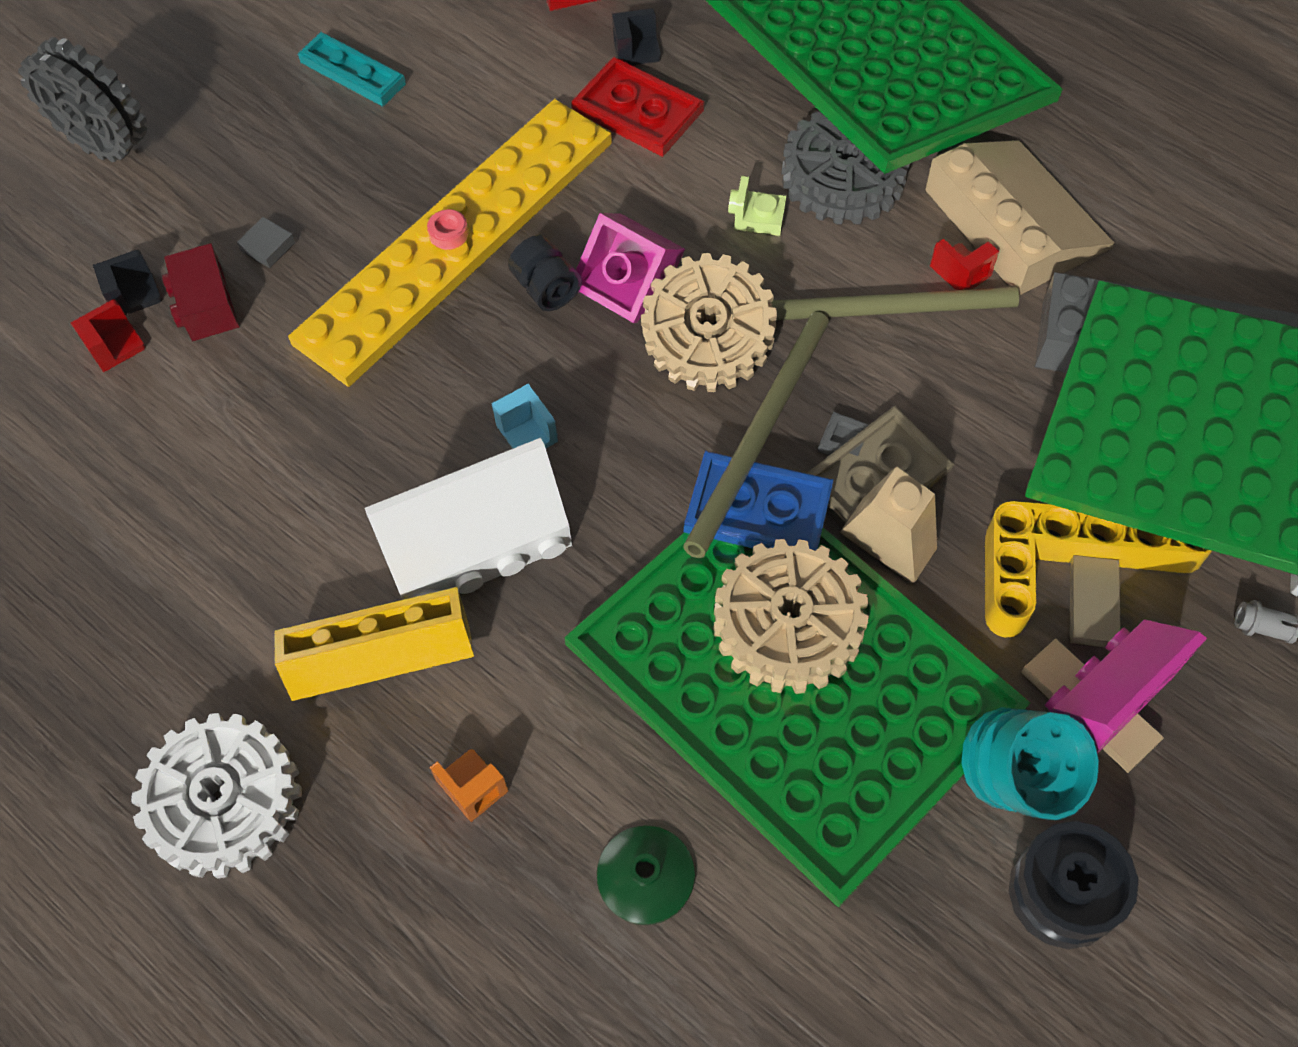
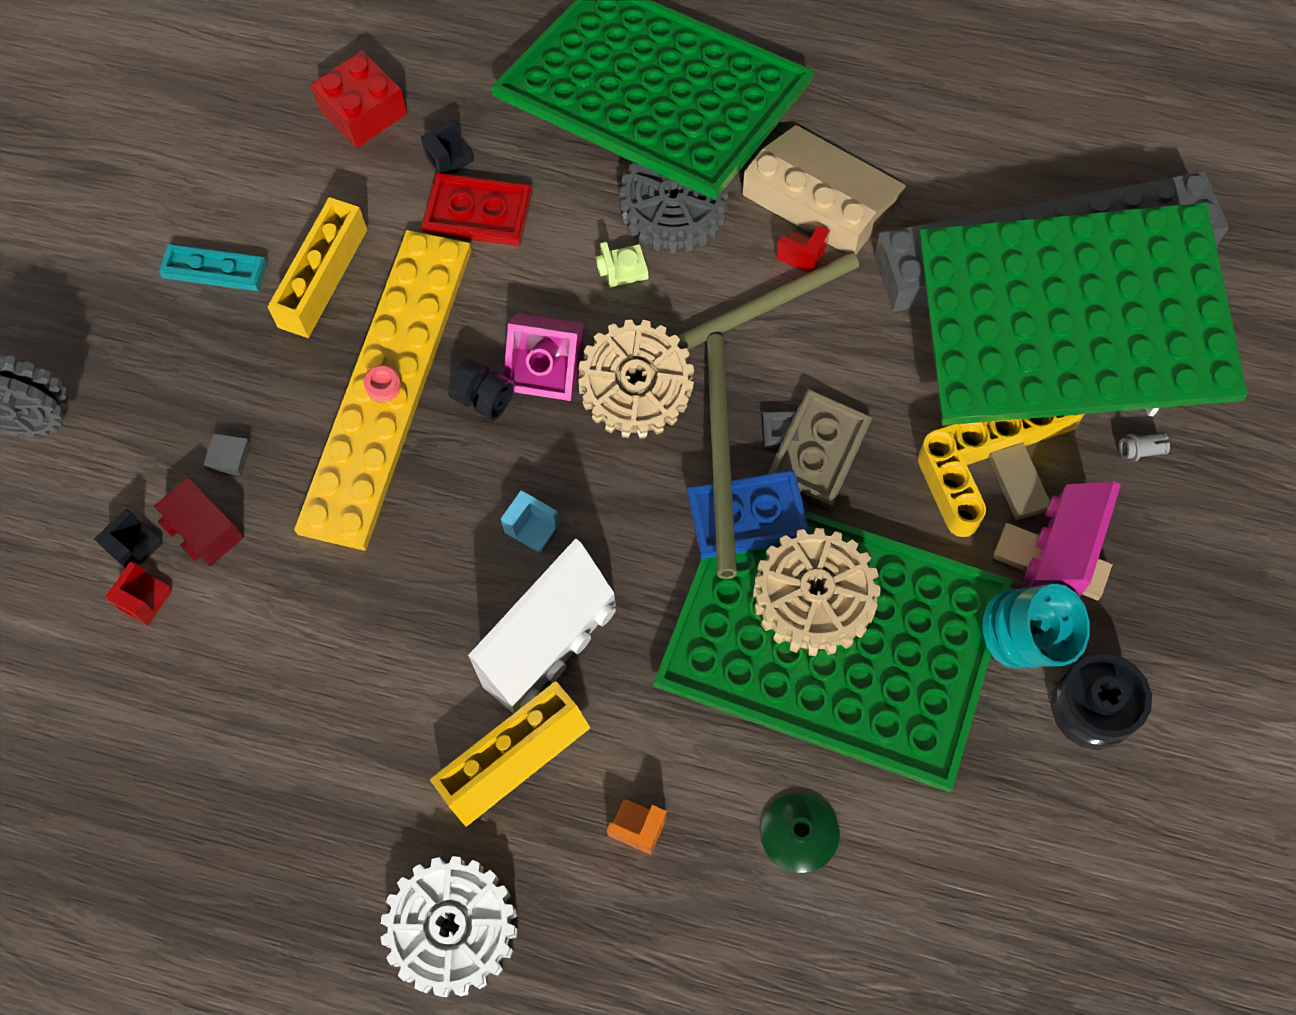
camera: 25 degrees left, 5 degrees up
tan slope [840,466,937,584] -> none
none -> yellow brick [267,197,367,338]

